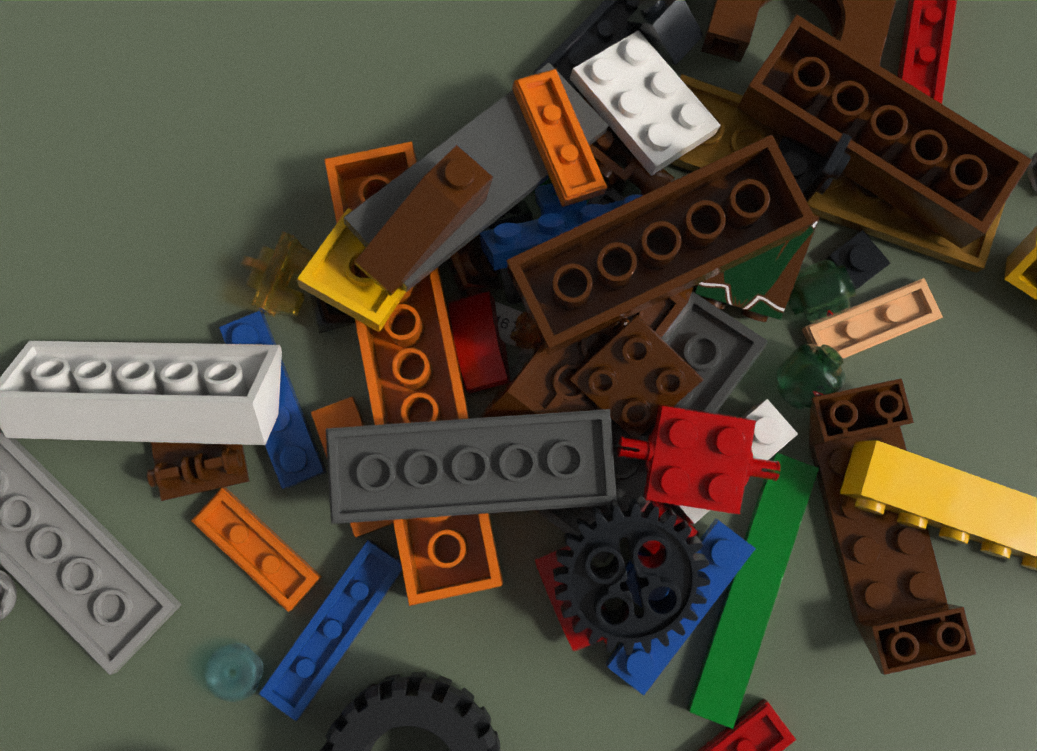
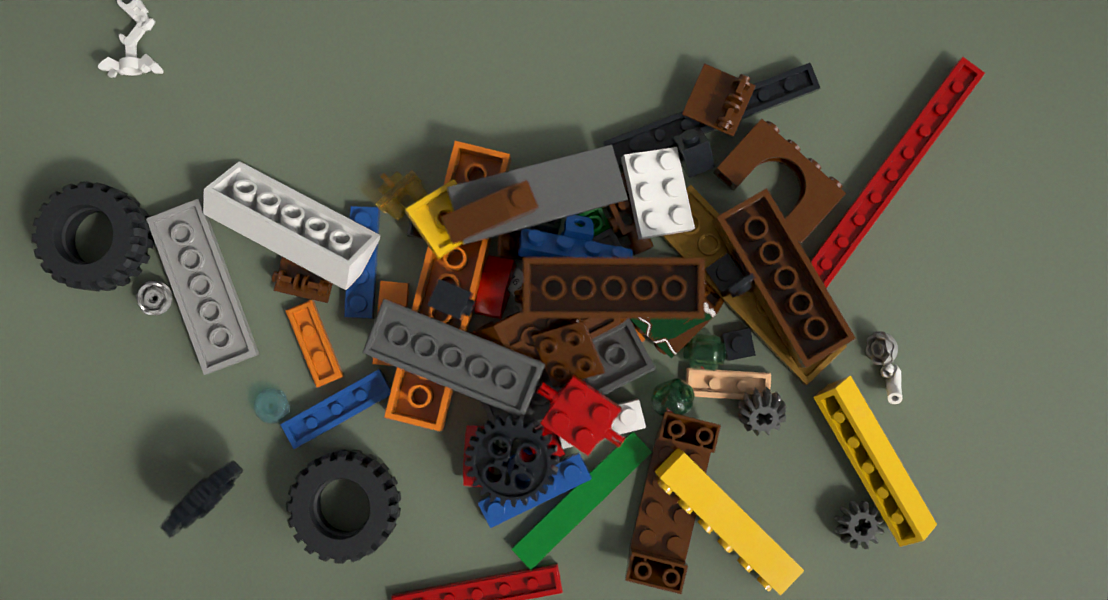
camera: 30 degrees right, 5 degrees up
orange tile [512,69,607,207] -> none
none -> black brick [427,279,476,320]
none -> dark grey gear [738,387,787,436]

